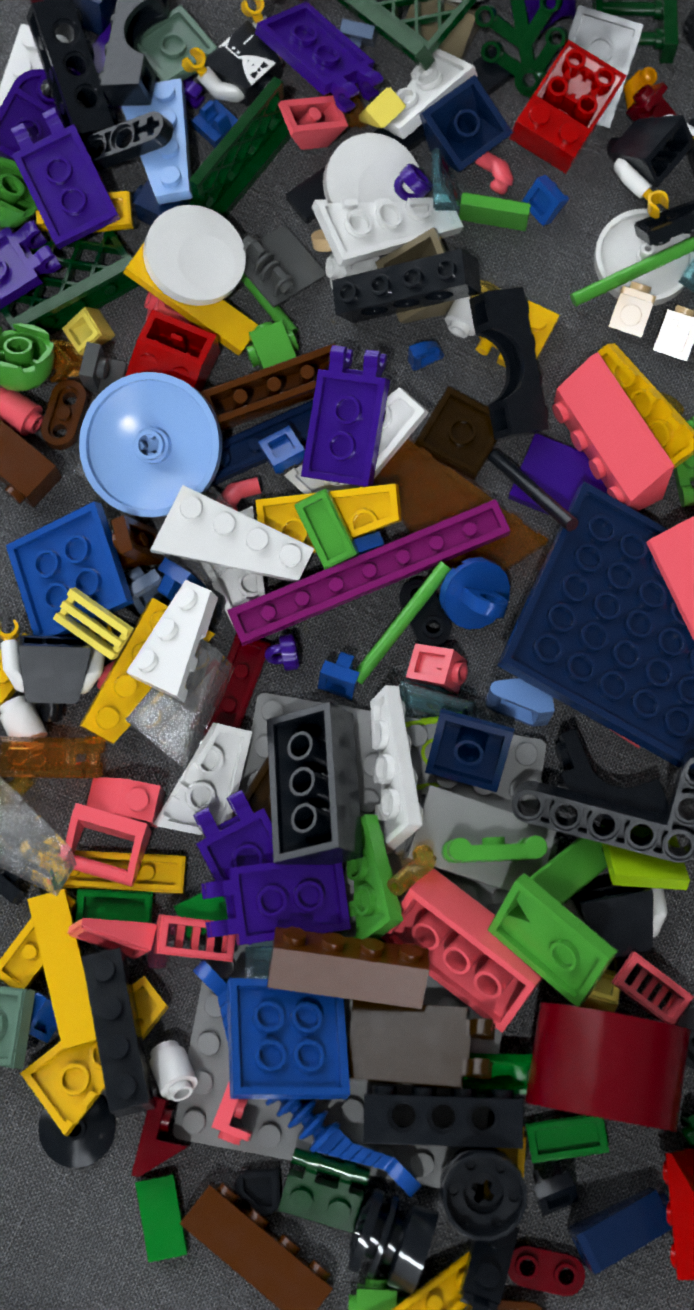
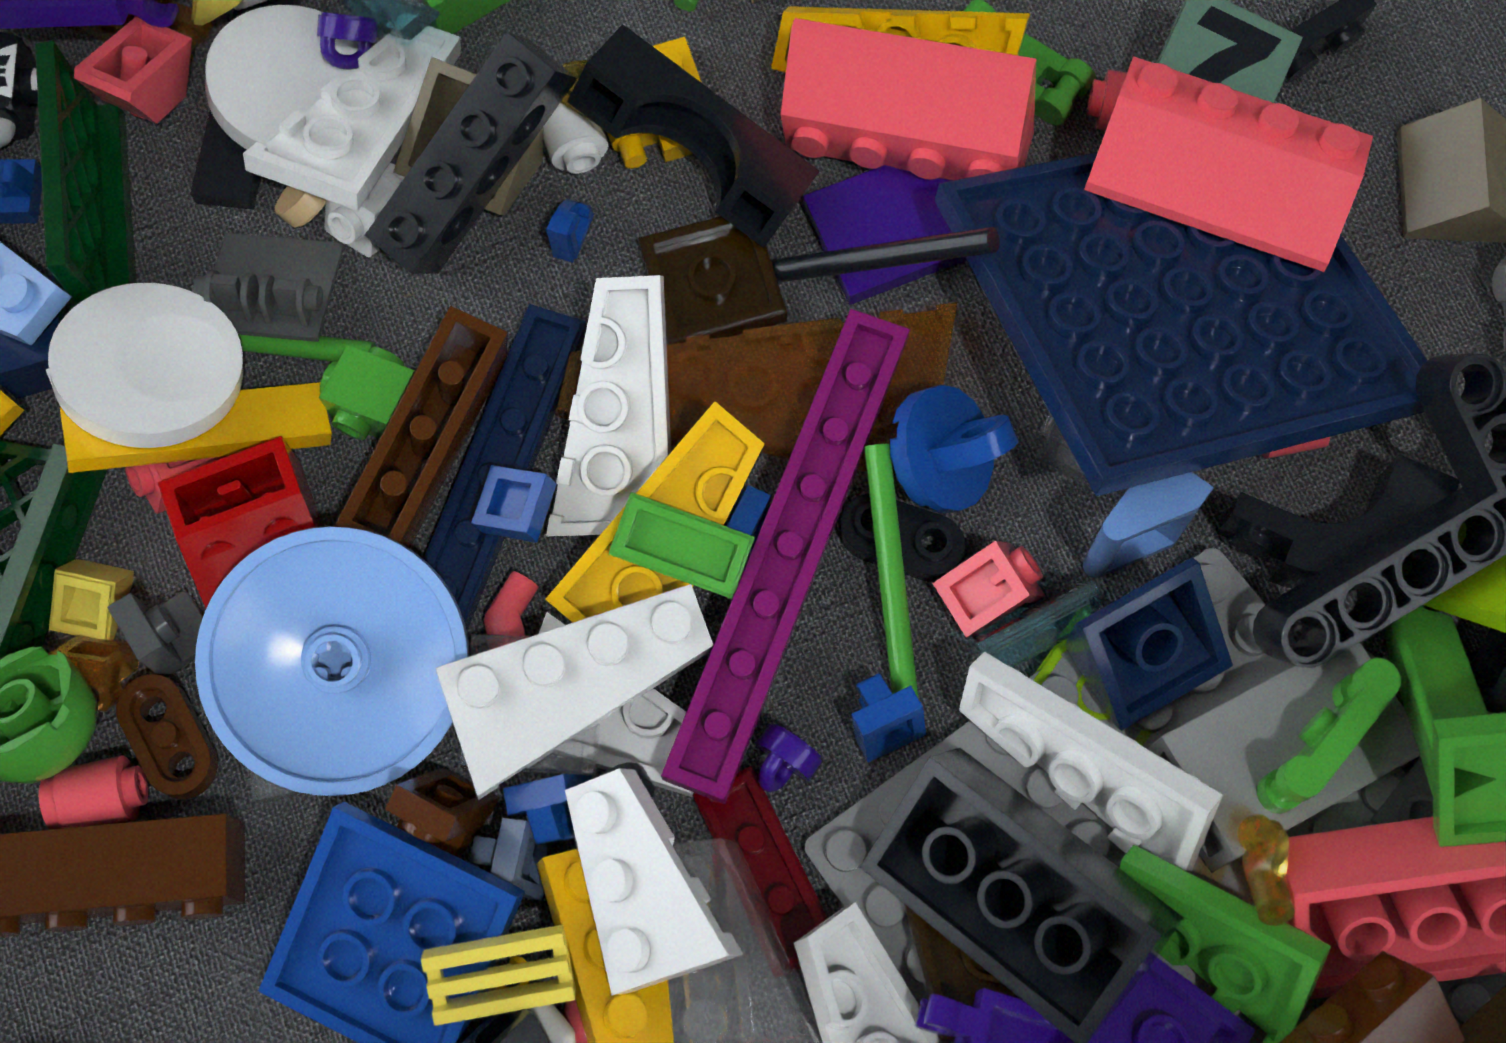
camera: 45 degrees left, 5 degrees down
dark purple tile [301,345,390,487] -> none

